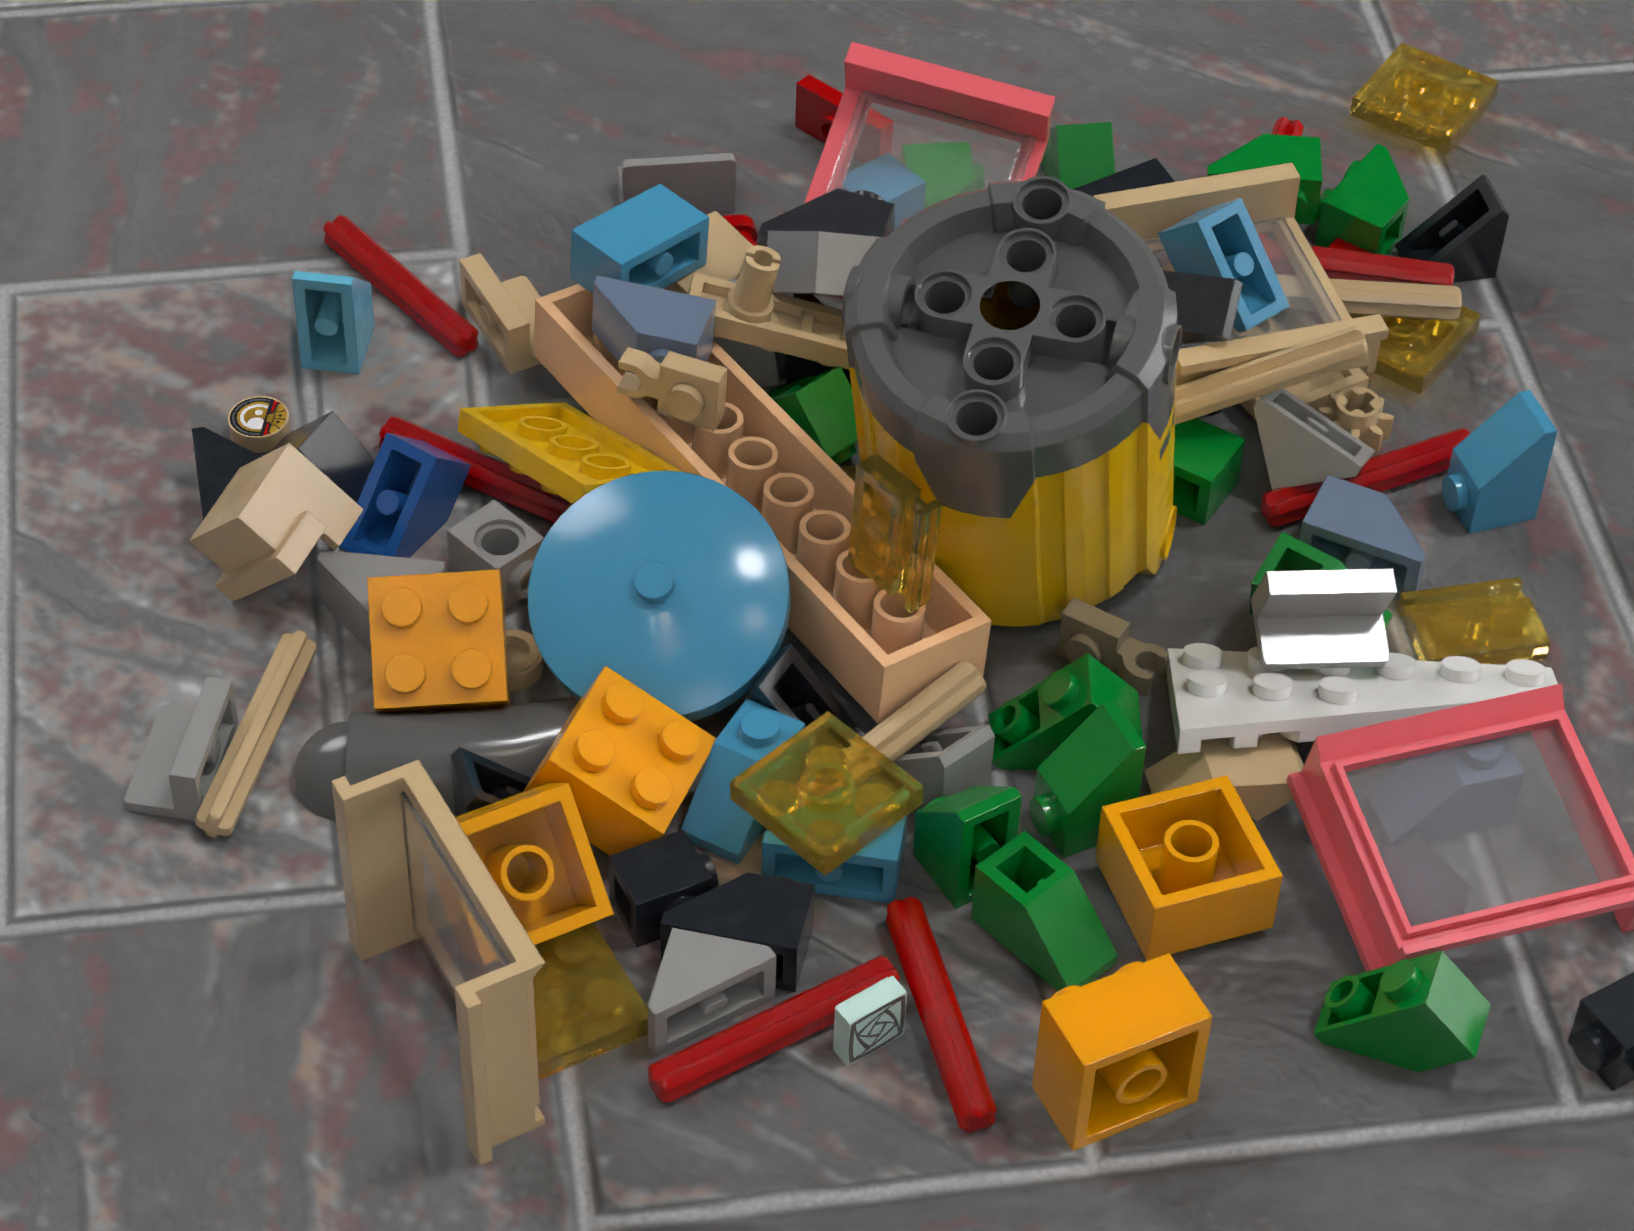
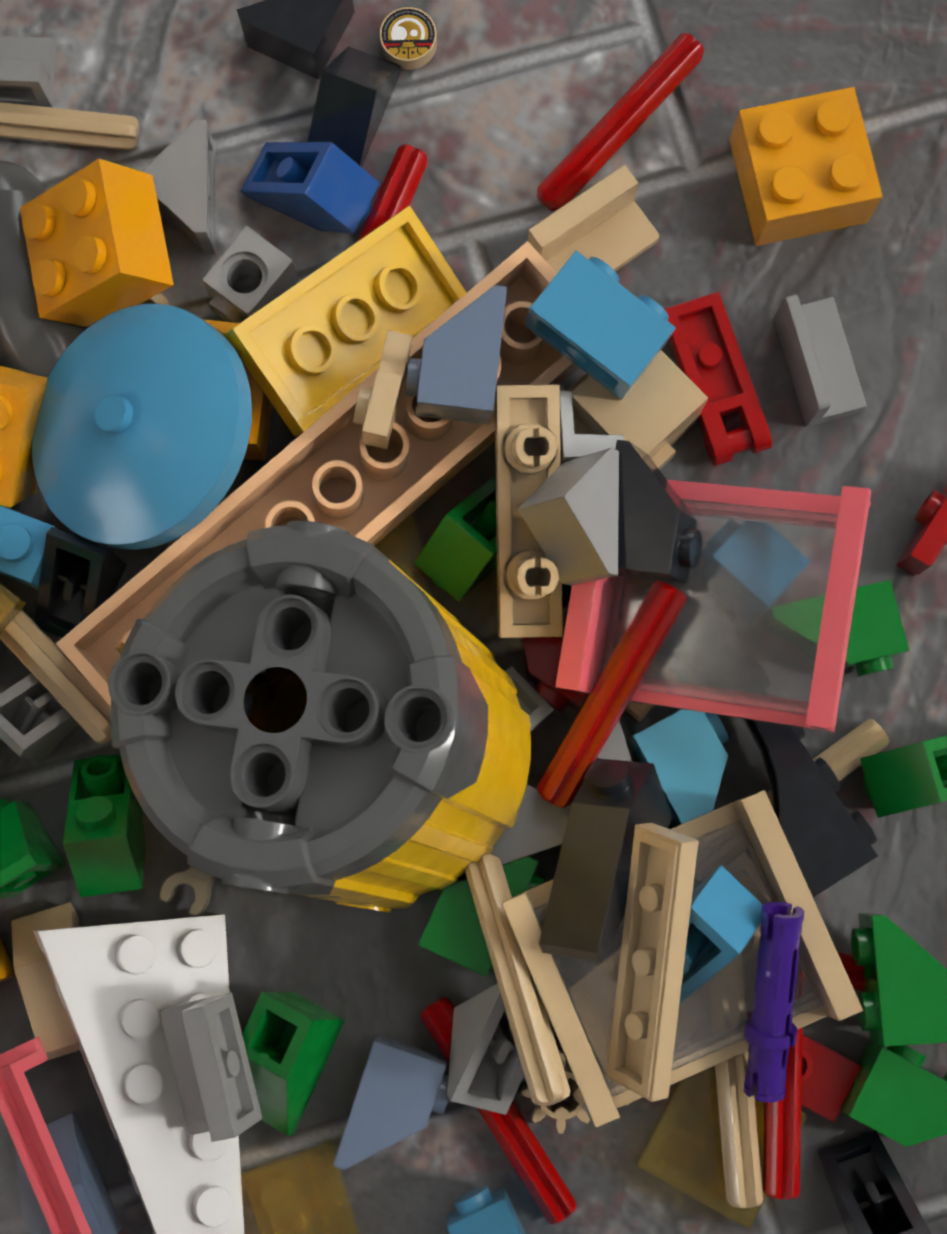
camera: 85 degrees right, 35 degrees up
tan plate [189,443,364,602] -> none
medium azure slope [292,271,375,374] -> none
none -> tan tile [607,823,699,1102]
none -> light orange brick [729,87,883,246]
none -> dark purple pin [743,902,805,1103]

